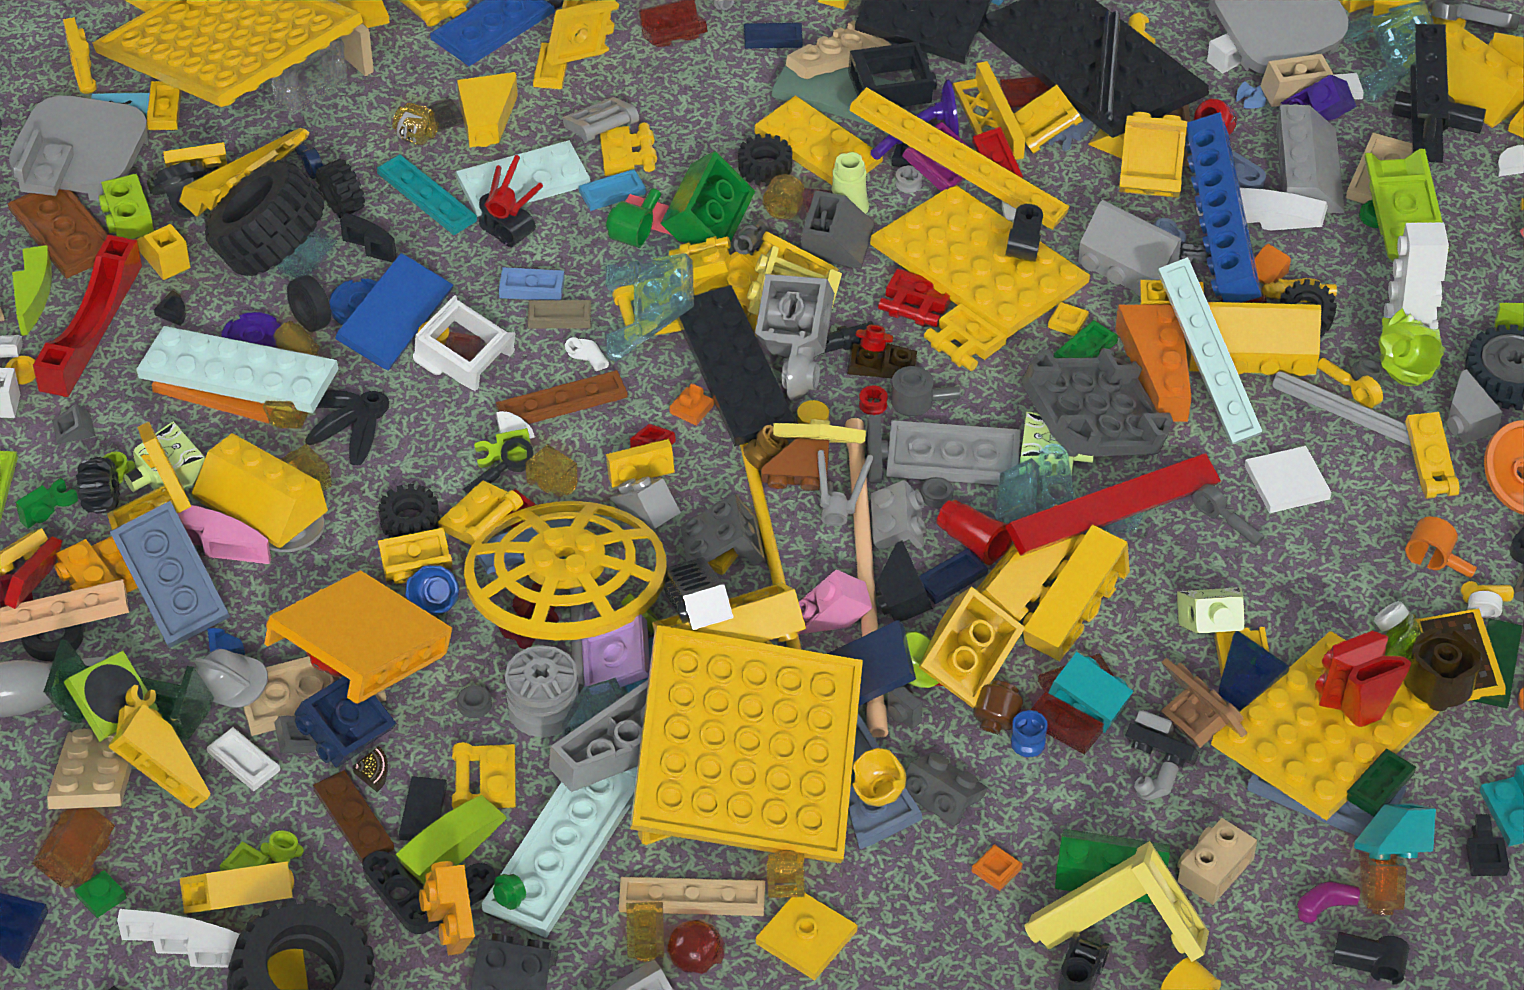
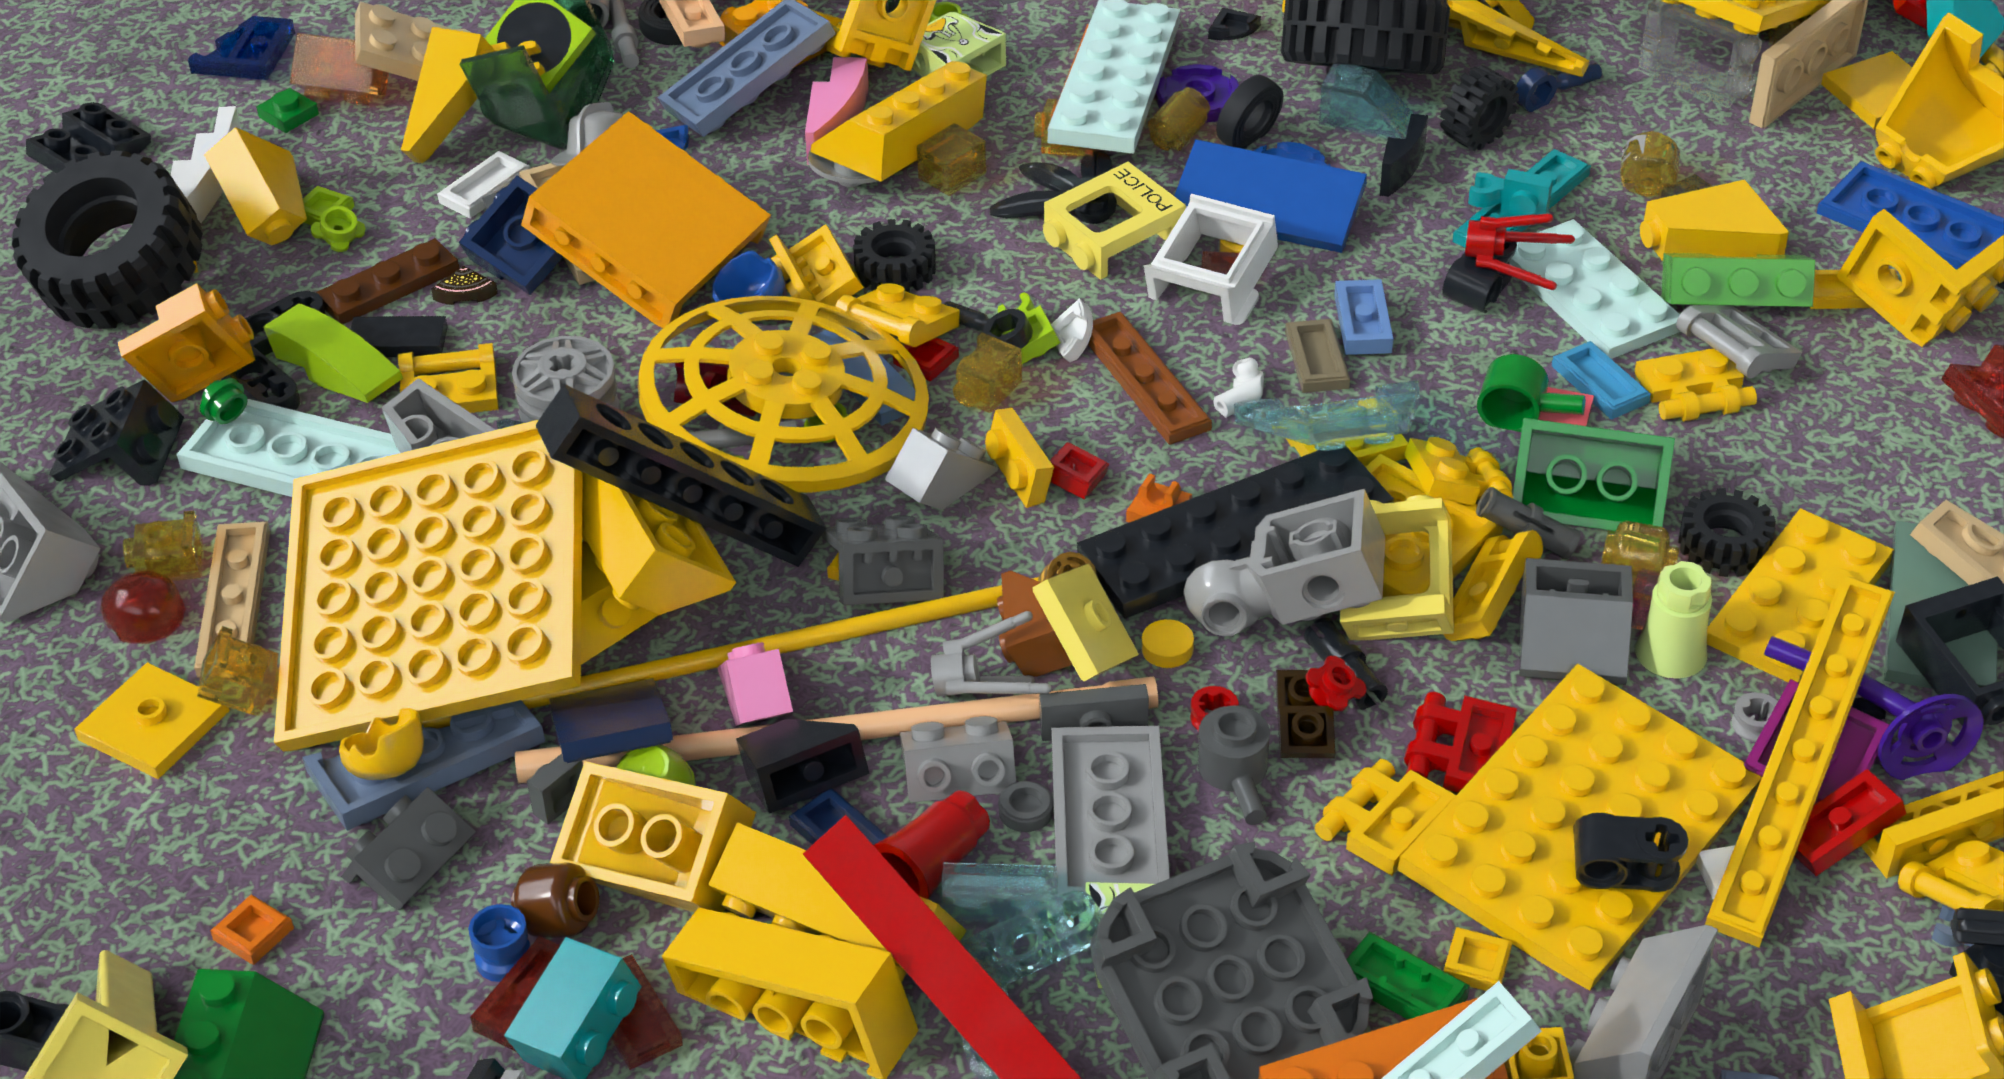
camera: 85 degrees right, 5 degrees down
none -> light yellow window [1043,162,1186,280]
none -> teal plate [1468,169,1553,224]
none -> bright green arch [1661,253,1815,307]

